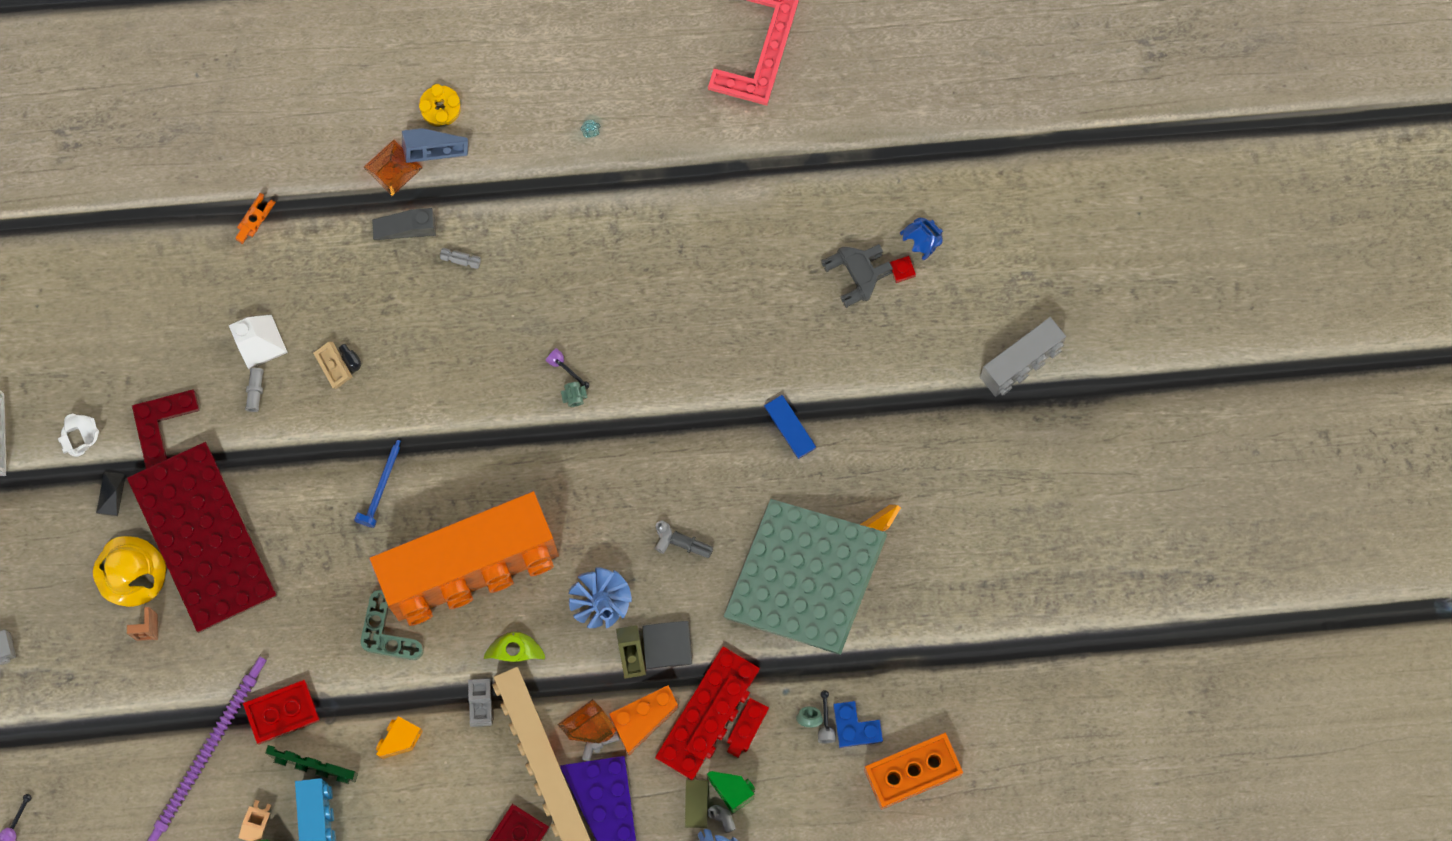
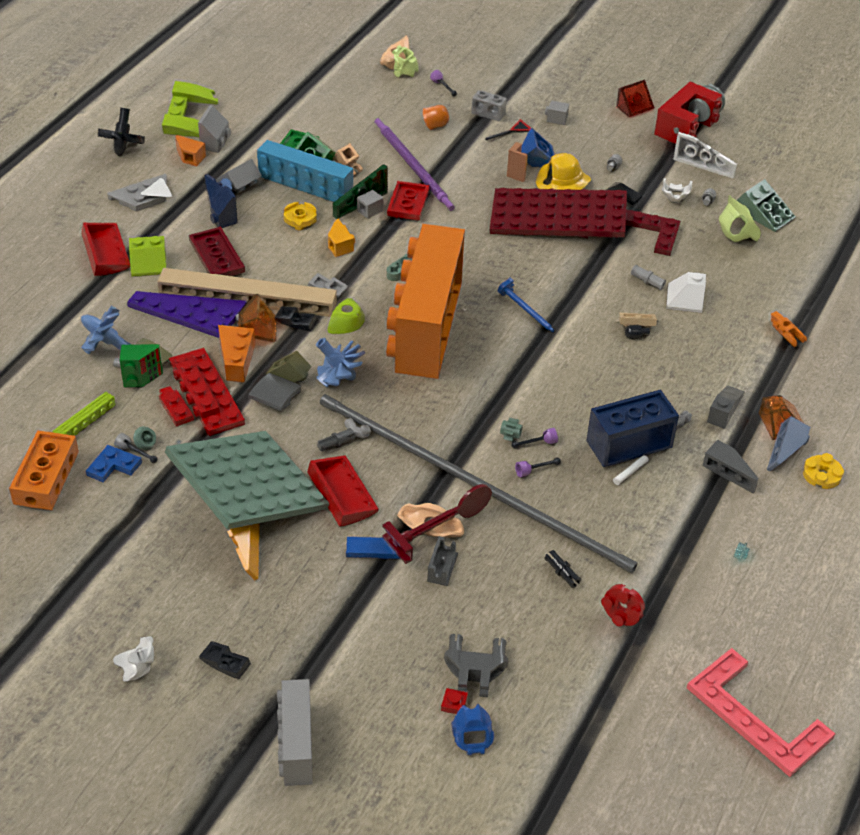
camera: 120 degrees right, 30 degrees down
none -> lime piece [52,392,116,436]
none -> white helmet [113,636,154,681]
none -> black slope [199,641,251,679]
none -> black slope [275,306,317,331]
none -> yellow plate [283,202,317,230]
none -> red slope [307,455,379,527]
none -> dark grey piece [320,394,638,573]
none -> light grey brick [357,190,384,219]
none -> dark red piece [382,484,492,564]
none -> light nougat piece [397,503,464,538]
none -> orange hair [423,105,449,130]
none -> dark grey hinge [427,536,458,586]
none -> light grey brick [471,90,507,121]
none -> black piece [485,119,531,140]
none -> medium lavender hinge [515,457,561,478]
none -> blue slope [521,128,554,167]
none -> black pin [544,550,582,588]
none -> dark blue hose [586,389,679,468]
none -> red plate [601,584,645,627]
none -> light grey cylinder [607,154,622,171]
none -> white piece [613,455,649,485]
none -> light grey cylinder [702,188,716,205]
none -> dark grey slope [703,440,759,494]
none -> yellowish green piece [719,195,761,242]
none -> sand green slope [737,179,796,232]

